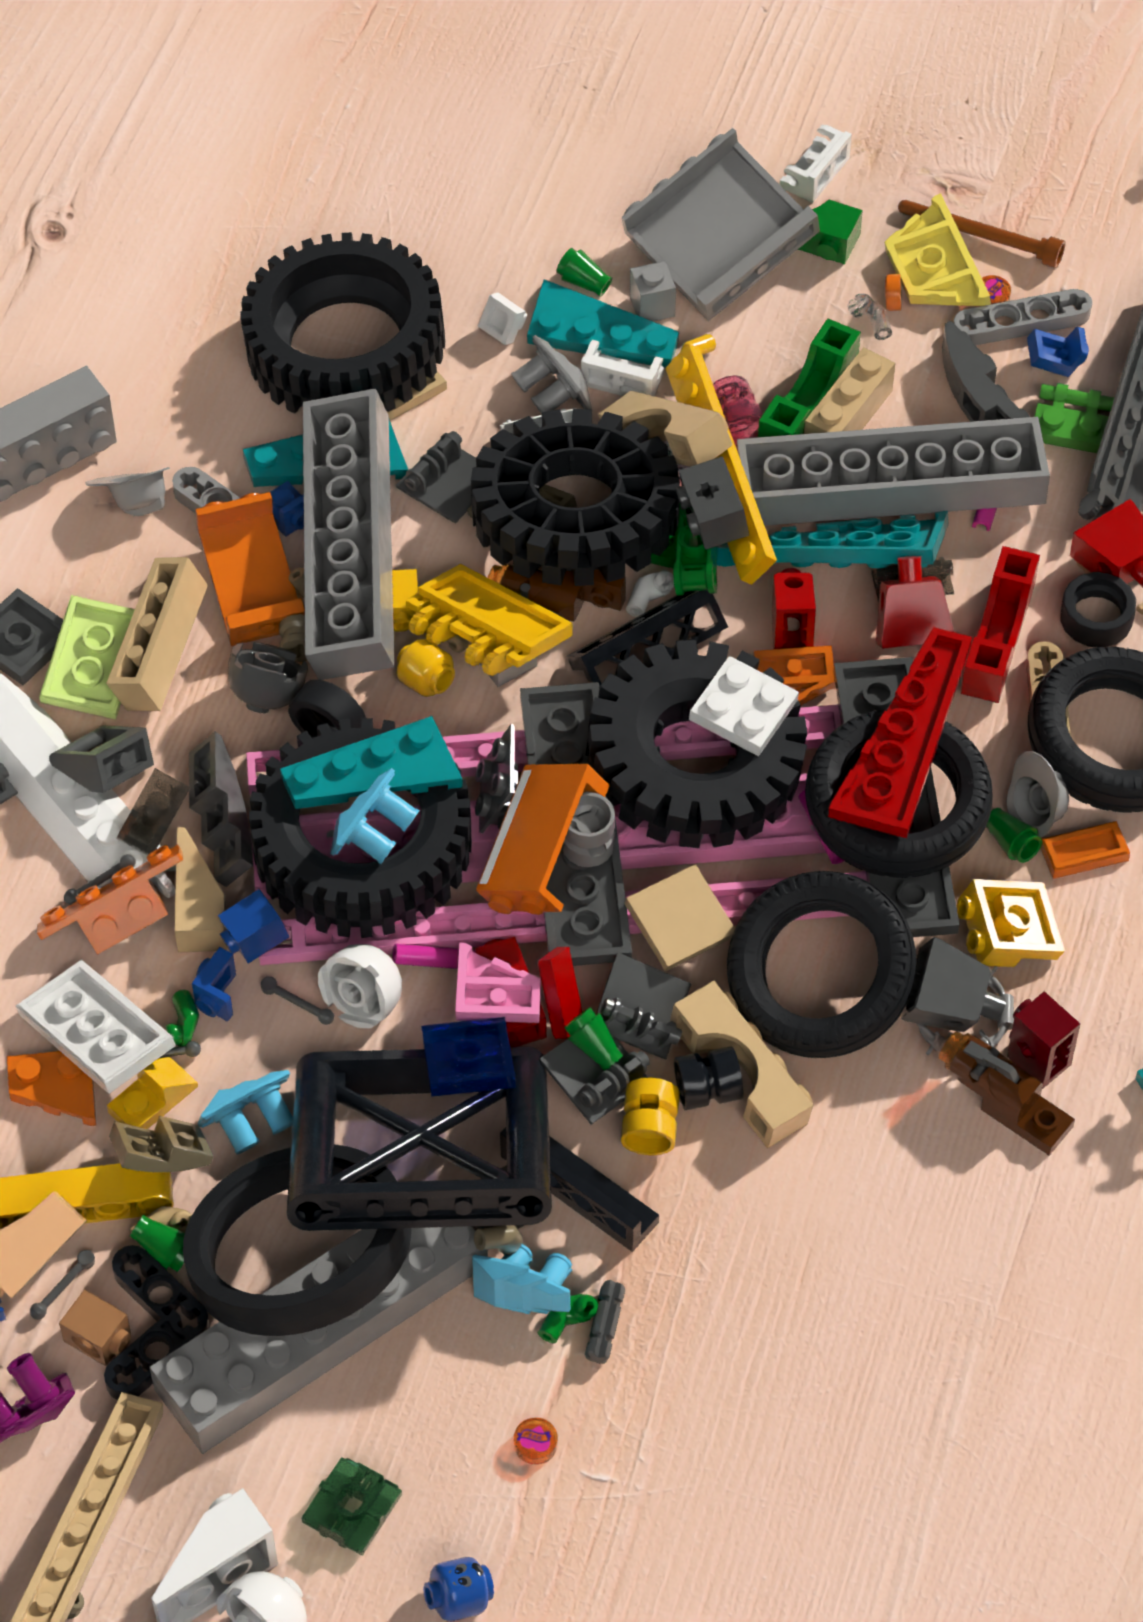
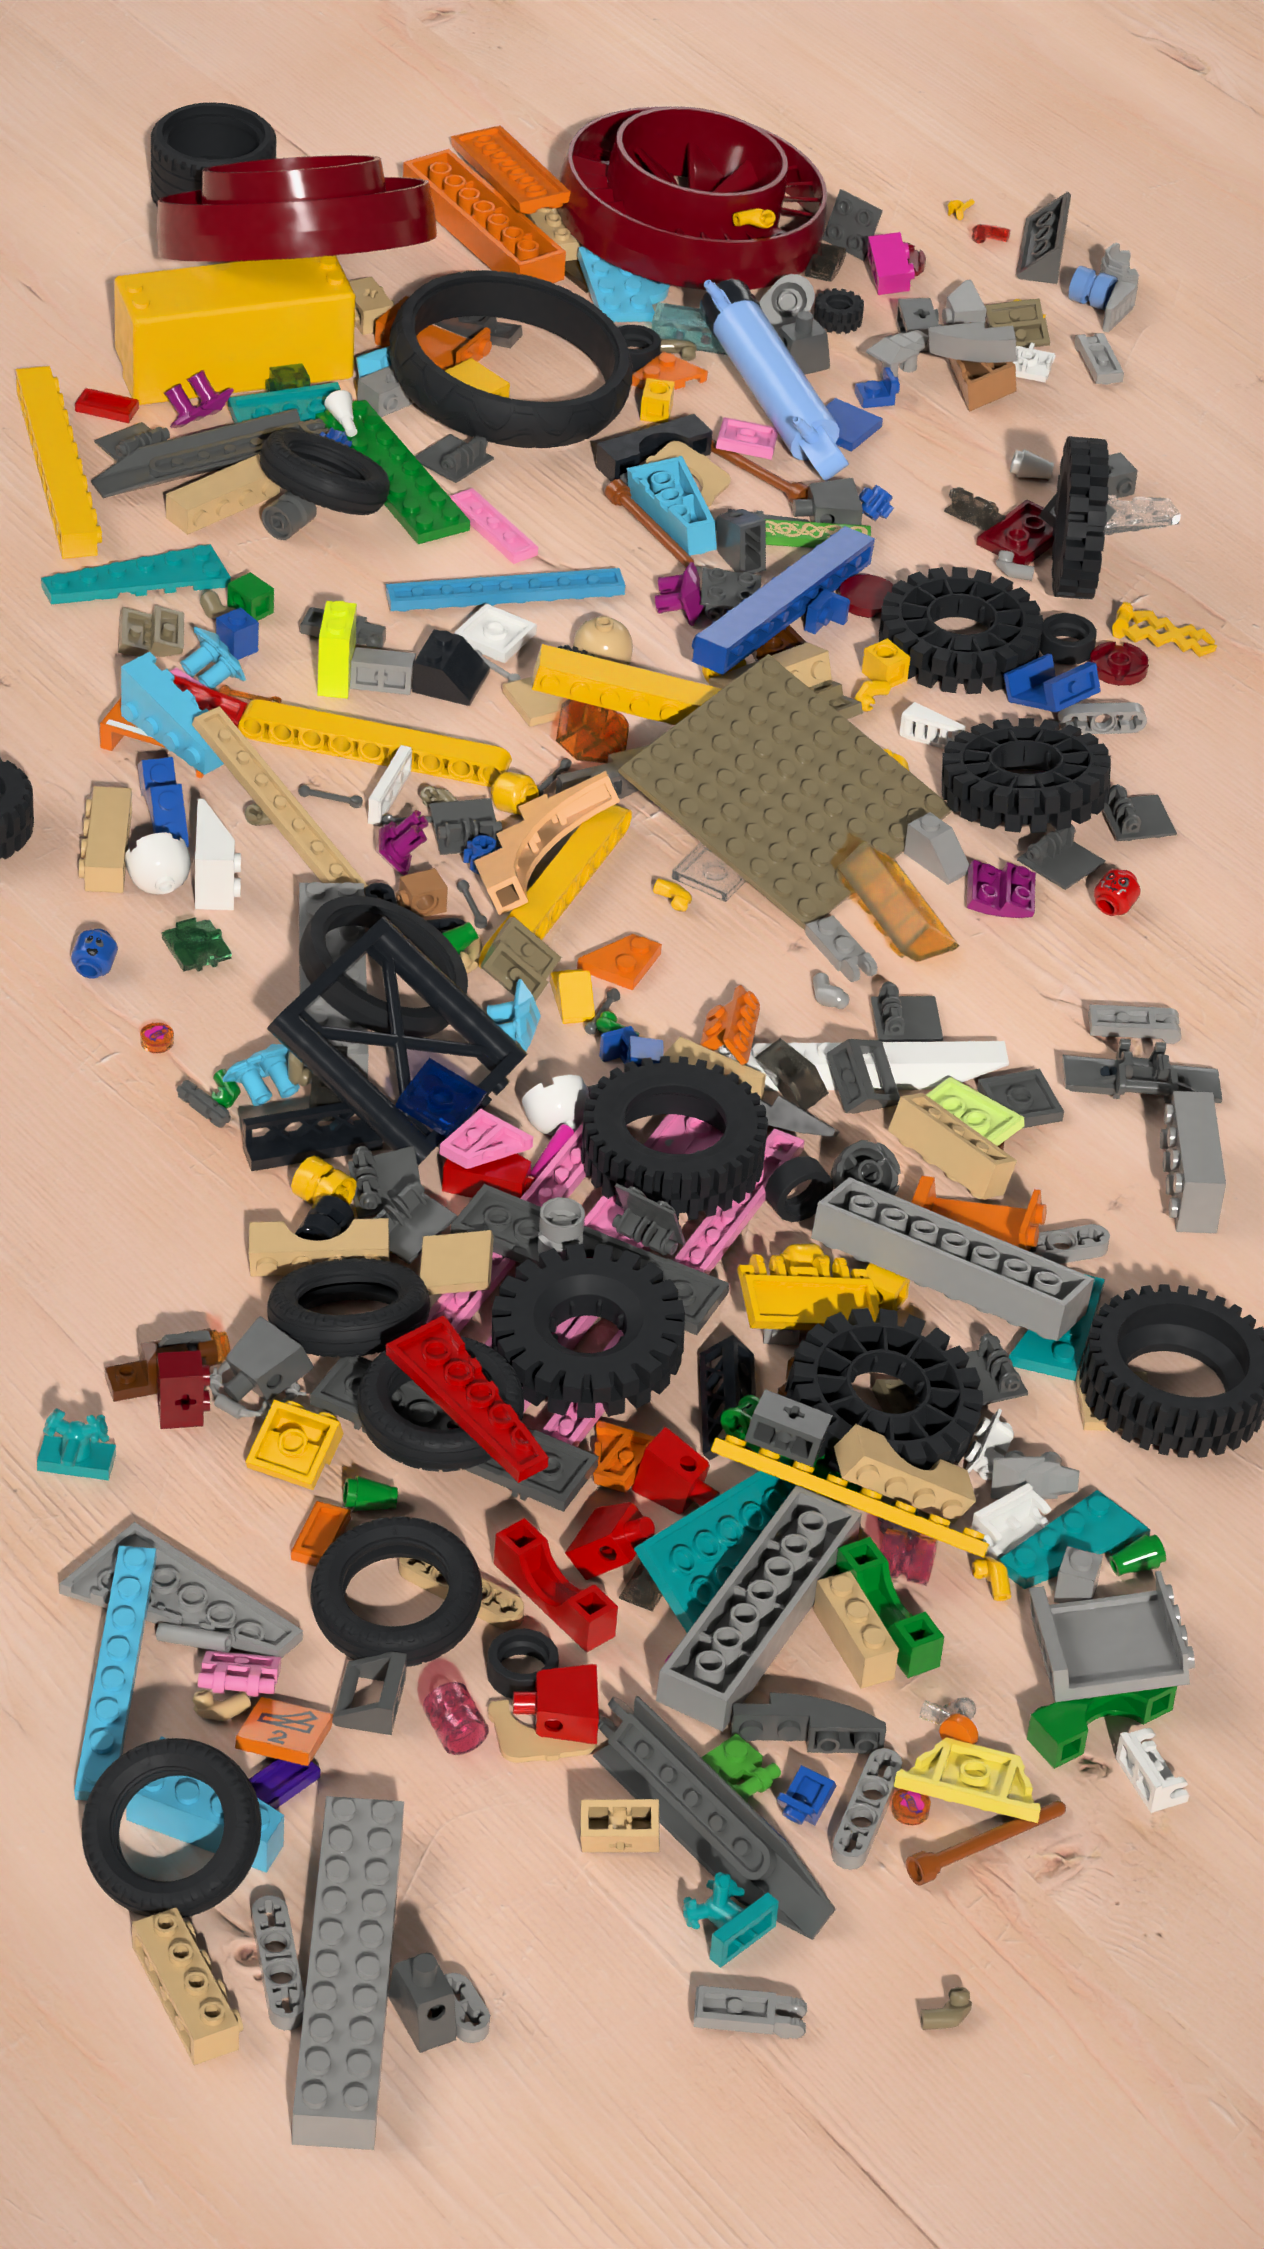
camera: 120 degrees right, 15 degrees down
white tile [16,959,176,1094] -> none
dark grey hinge [64,854,136,905] -> none
light grey piece [85,467,170,516] -> none
teal wing [280,716,463,809] -> none
medium azure connector [330,768,420,864] -> none
orange panel [476,764,610,915] -> none
white tile [478,293,528,345] -> none
red tile [538,946,583,1039] -> none
green cone [564,1007,623,1071] -> none
white plate [689,656,799,756] -> none
light grey piece [1006,751,1069,837] -> none

